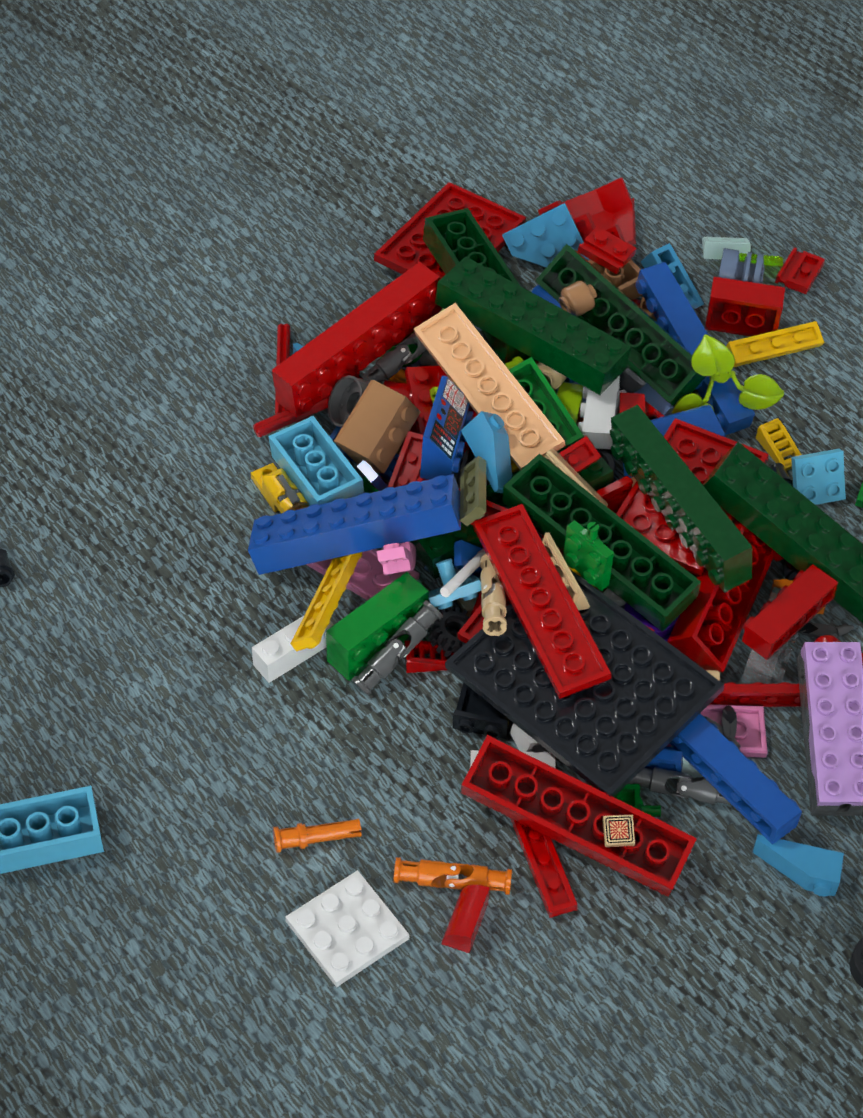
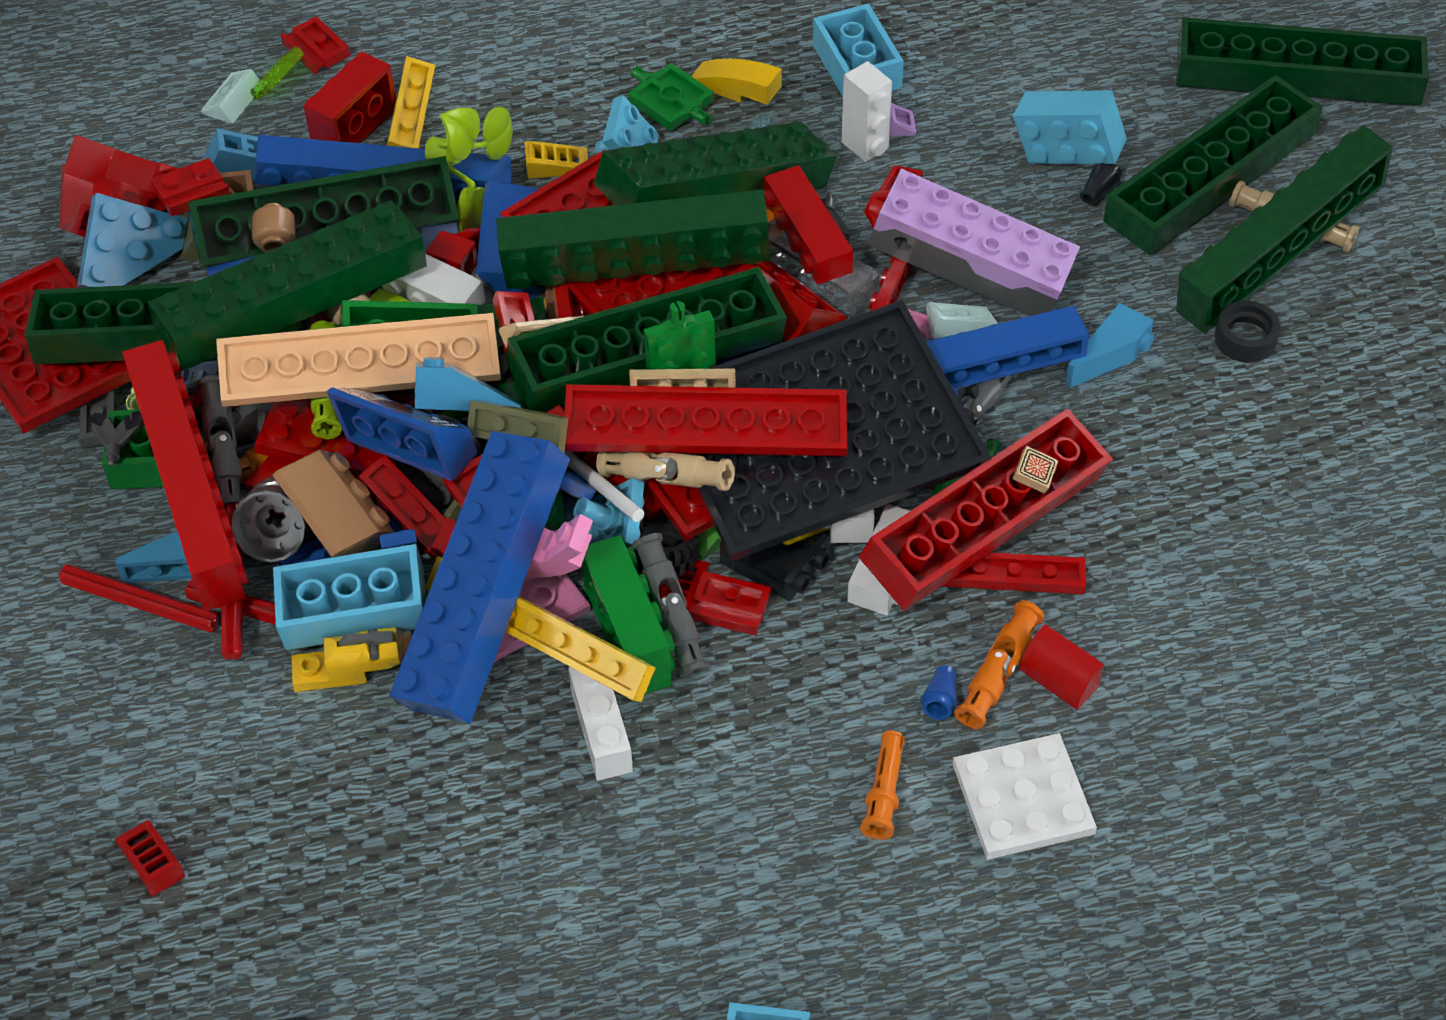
camera: 65 degrees left, 0 degrees up
sand blue wheel [718,248,765,284] -> none
none -> red slope [115,820,185,897]
none -> red plate [688,571,771,636]
none -> blue cone [921,665,957,720]
none -> light aqua slope [926,302,998,339]

